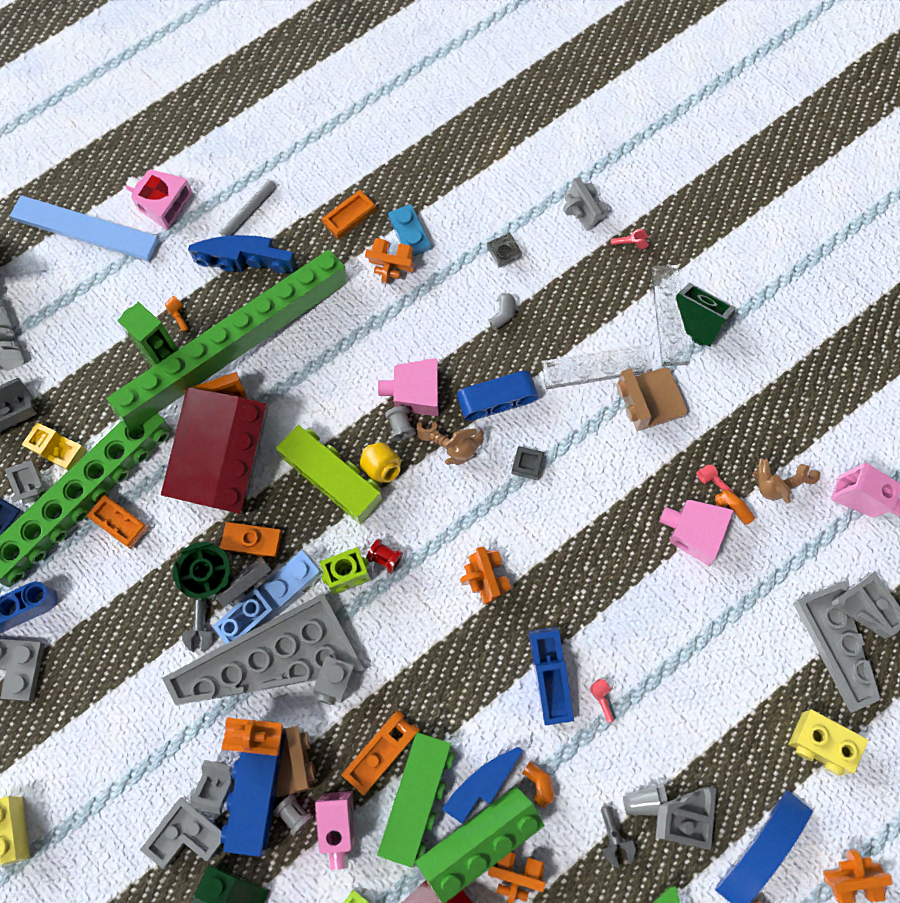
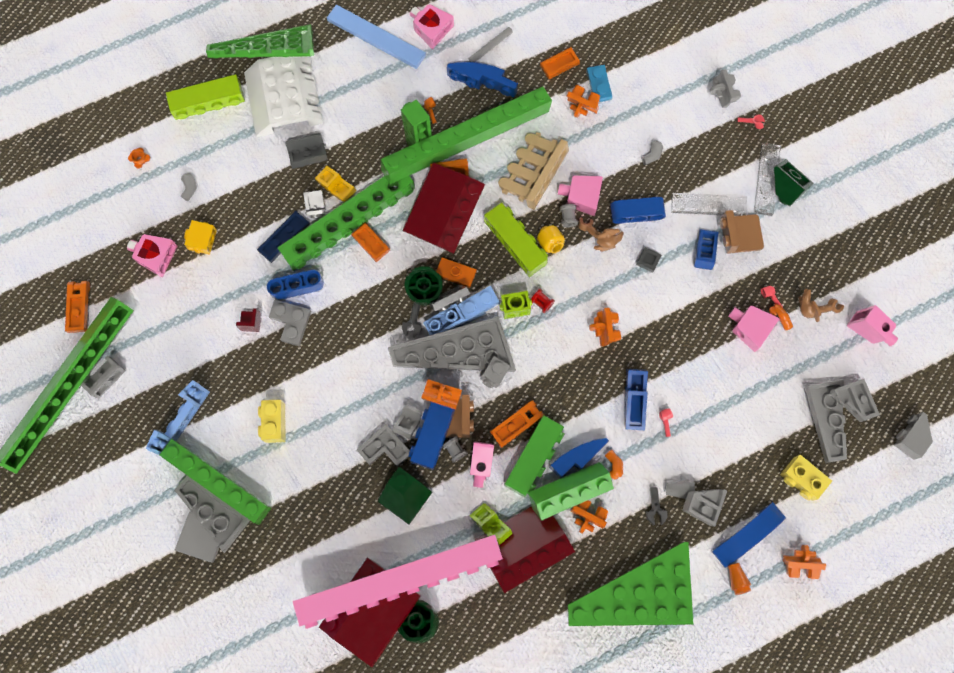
camera: 10 degrees right, 5 degrees up
clear smoke plate [487,232,522,268] -> none
none -> tan fence [498,132,569,210]
none -> blue slope [694,229,719,270]

